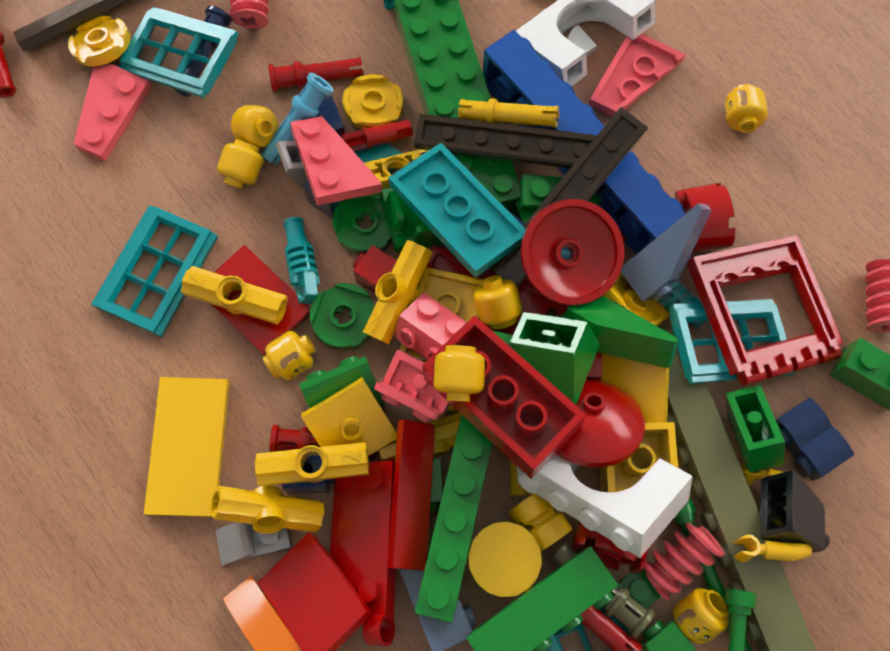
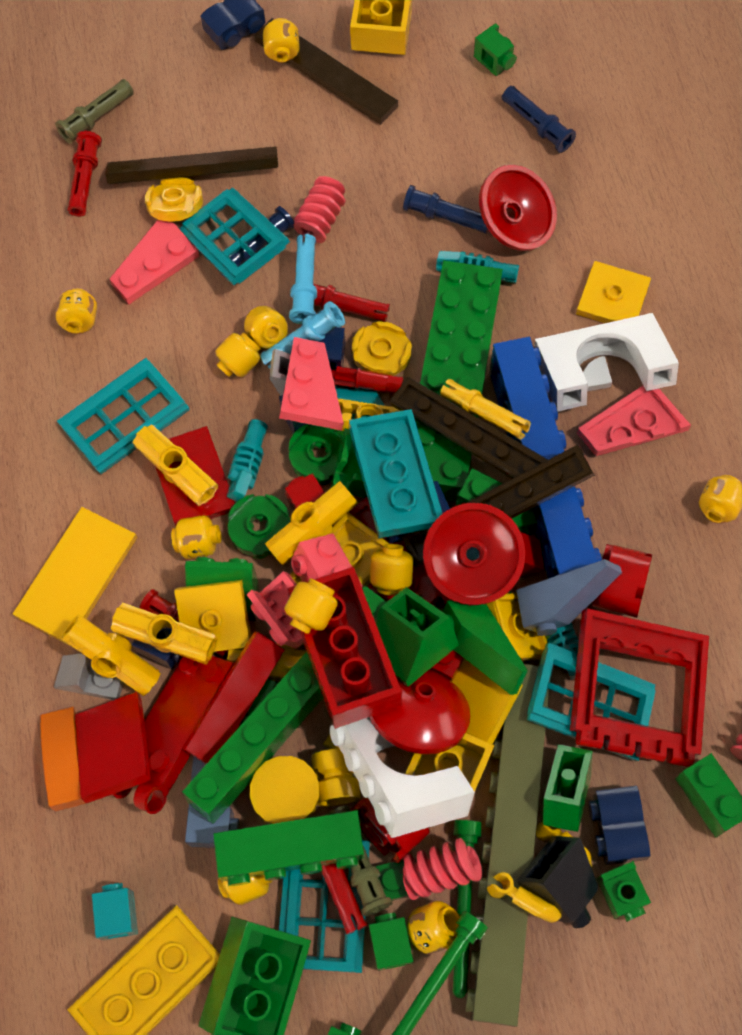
camera: 30 degrees right, 5 degrees down
none -> yellow head [55,288,97,333]
none -> medium azure pin [289,234,317,324]
none -> green brick [596,861,651,922]

